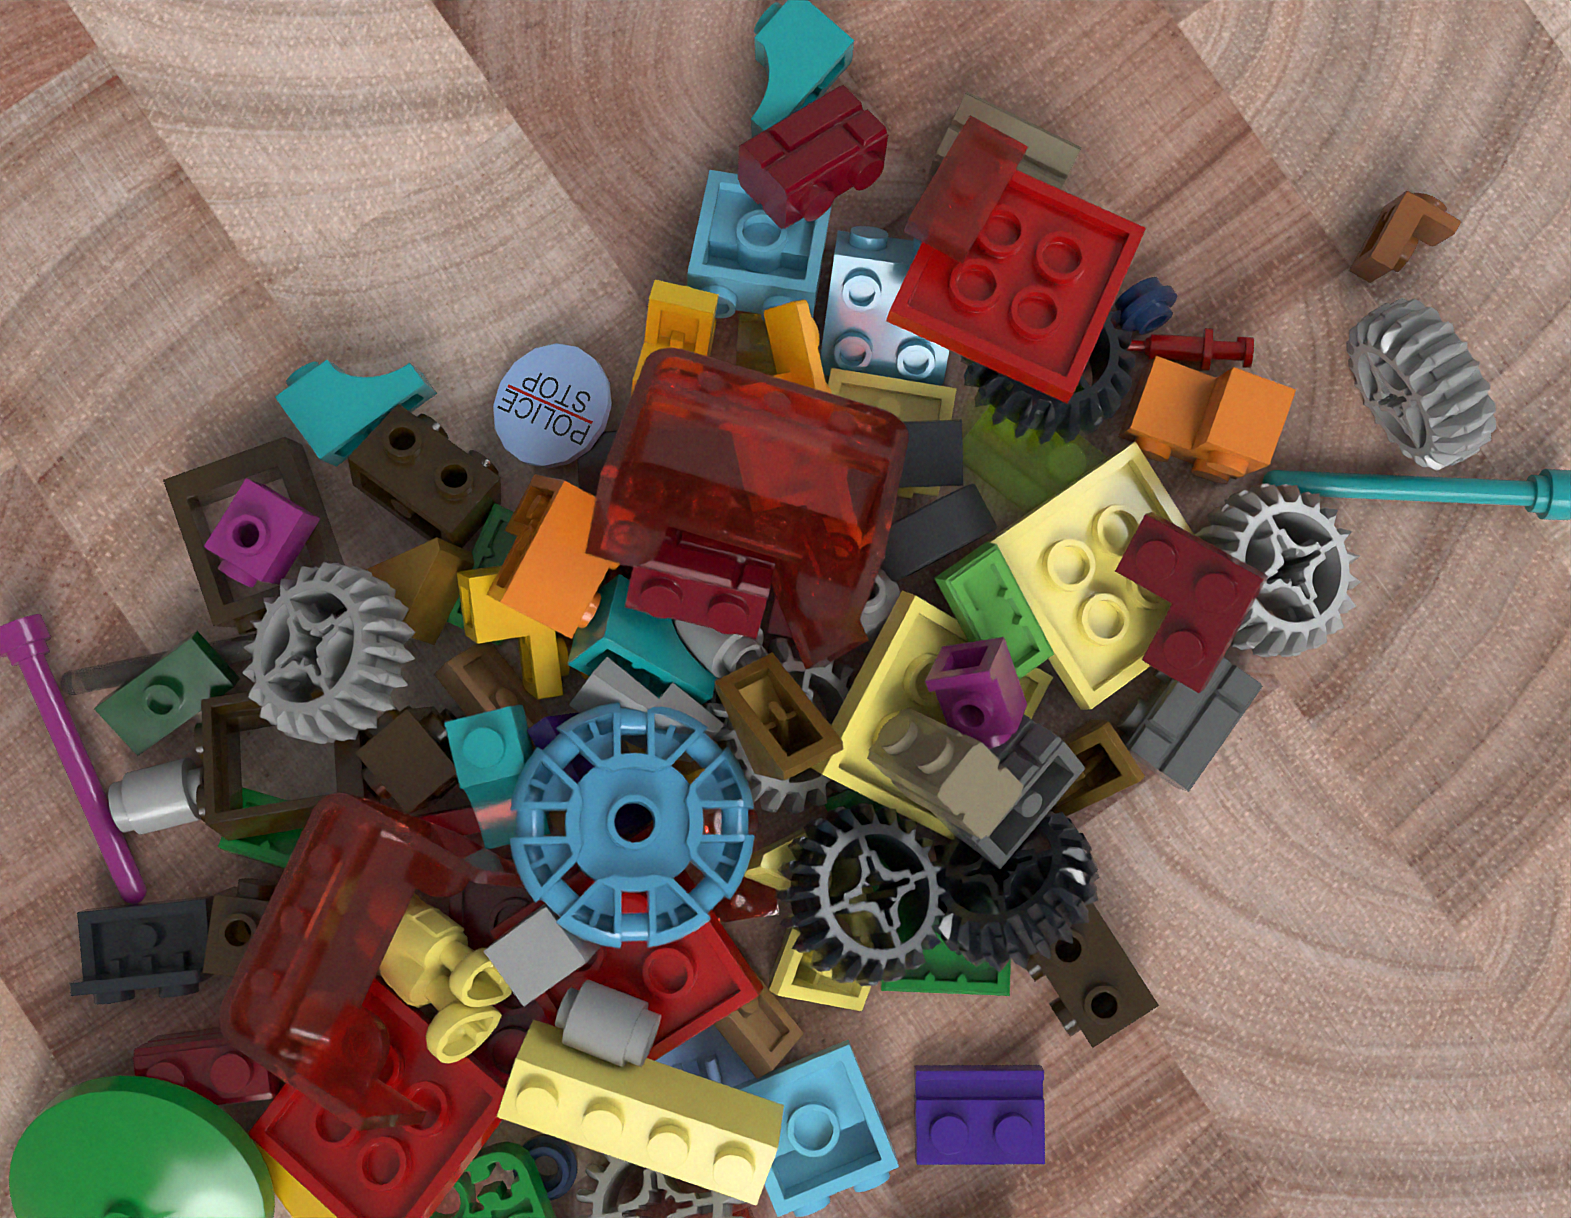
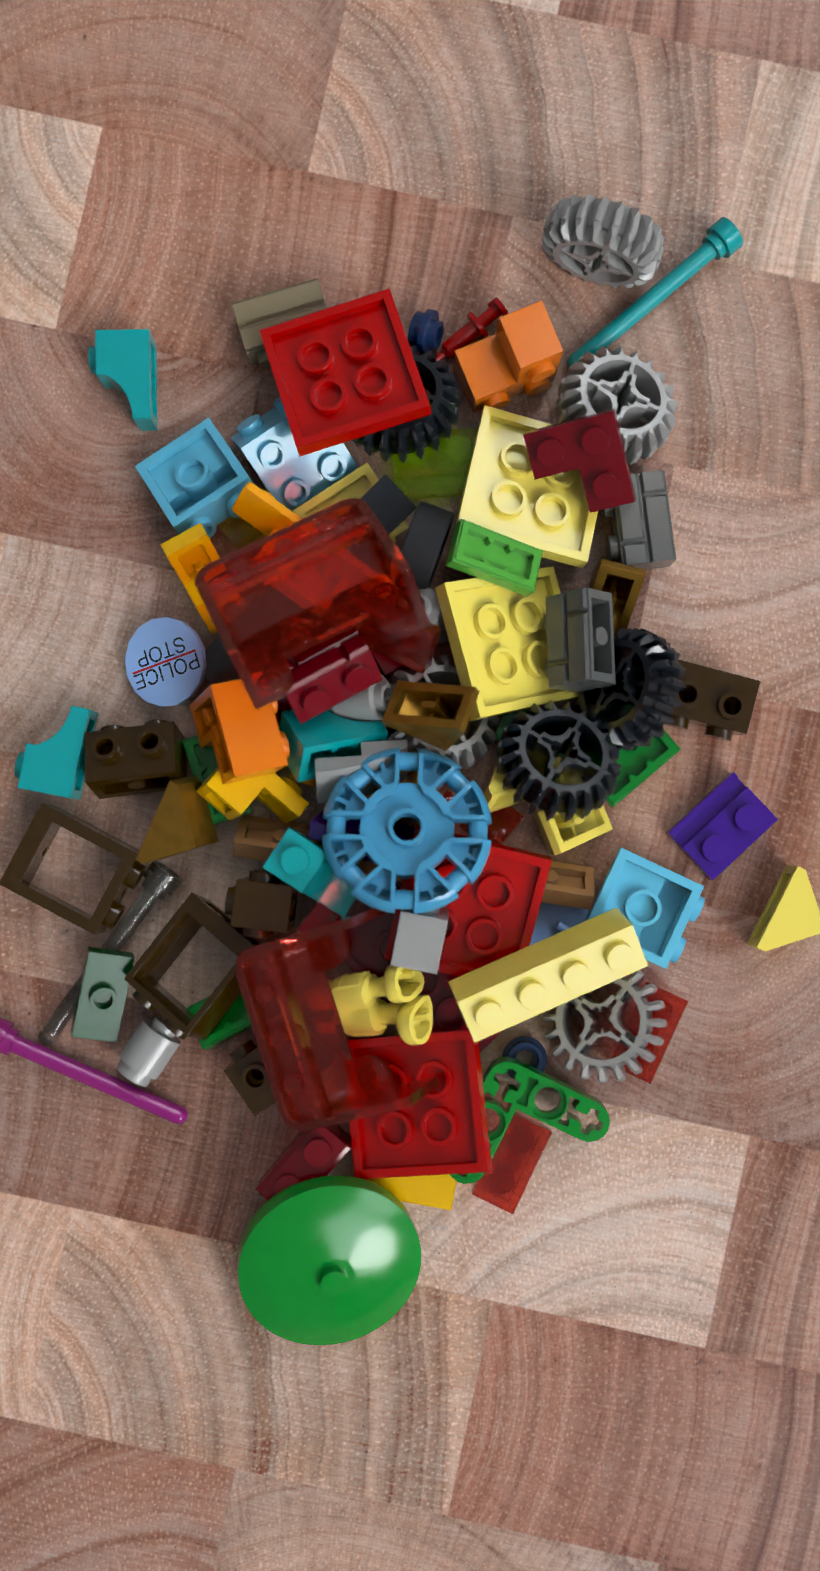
camera: 45 degrees left, 0 degrees up
black bracket [69,896,215,1005] -> none
magenta brick [204,478,321,588] -> none
light grey gear [242,562,416,744] -> none
light grey brick [555,979,661,1067] -> none
dark red brick [738,85,889,230] -> none
dark tan brick [867,707,1023,839] -> none
clear red plate [904,115,1028,263] -> none
magenta brick [925,637,1027,749] -> none
dark orange bracket [1349,190,1461,283] -> none

